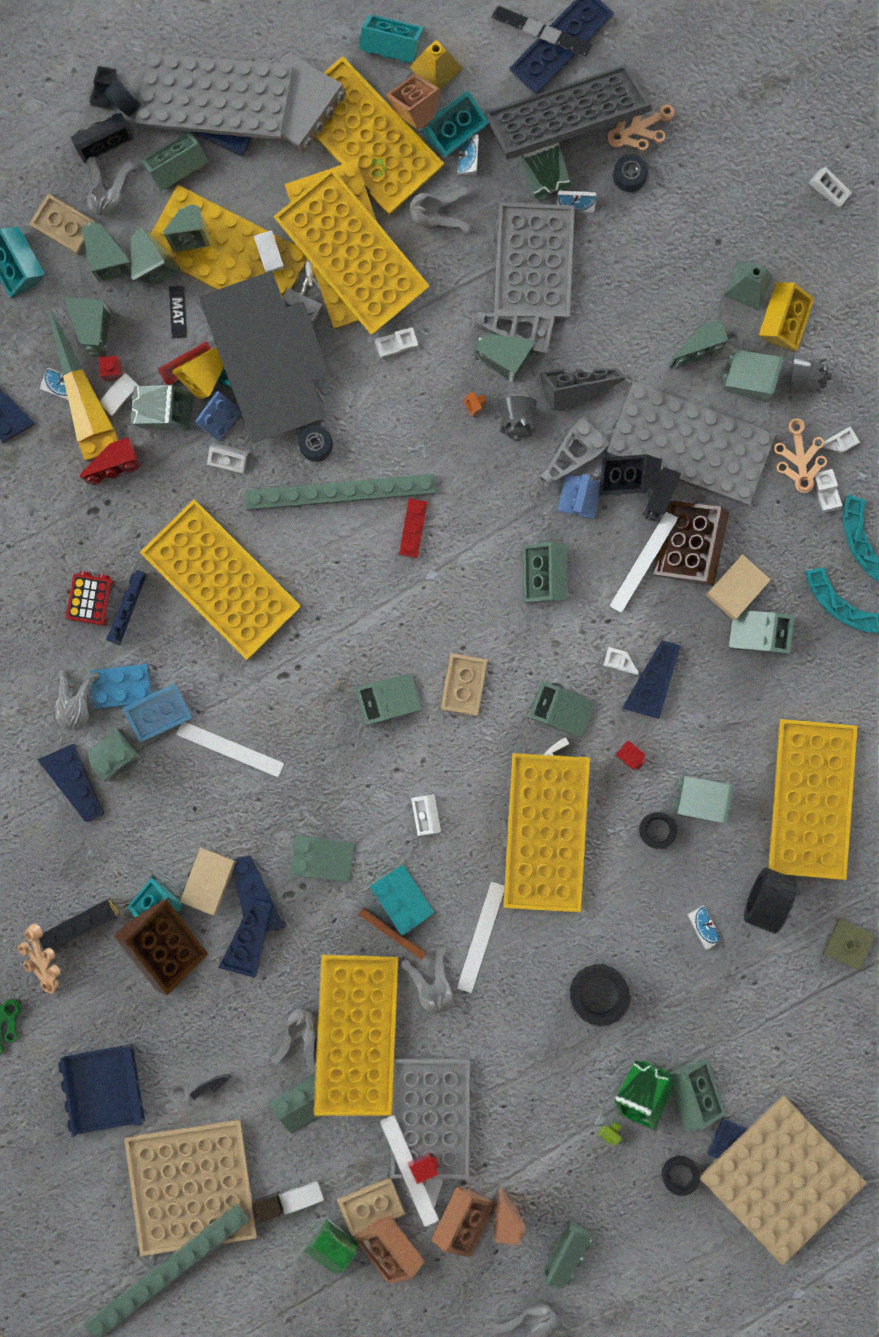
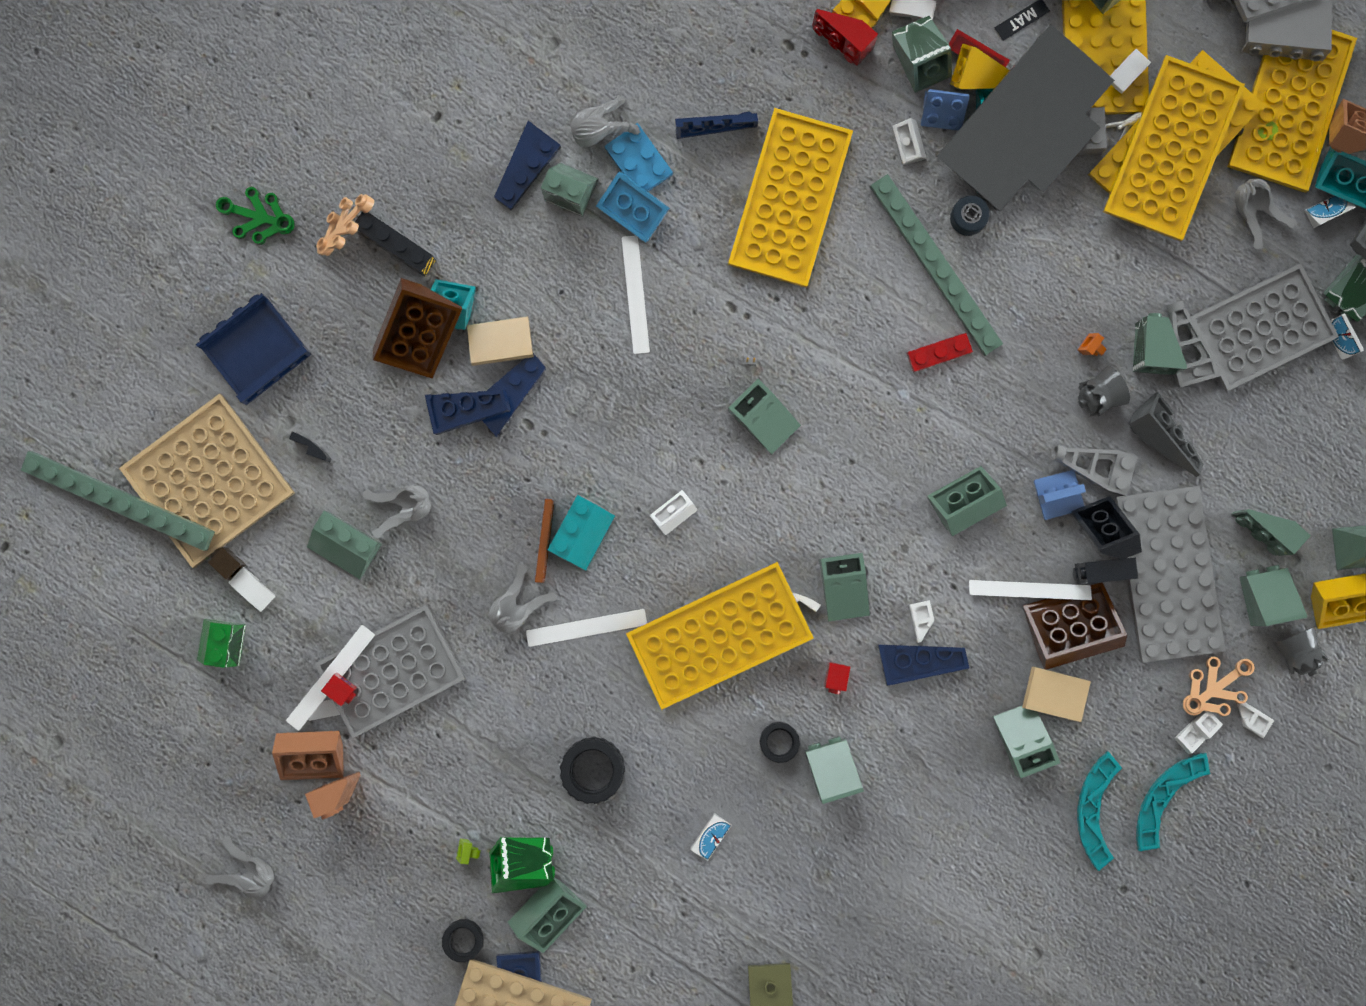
camera: 60 degrees right, 0 degrees up
panel [65,571,115,626] -> none
sand green slope [290,835,355,882] -> none
yellow plate [314,955,398,1116] -> none
tan tile [337,1176,406,1237] -> none
nougat slope [354,1216,425,1284] -> none
white slope [375,327,418,359] -> none
tan tile [440,653,488,716] -> none
sand green slope [542,1220,593,1289] -> none
black tyre [744,868,797,934] -> none
yellow plate [768,719,858,880] -> none

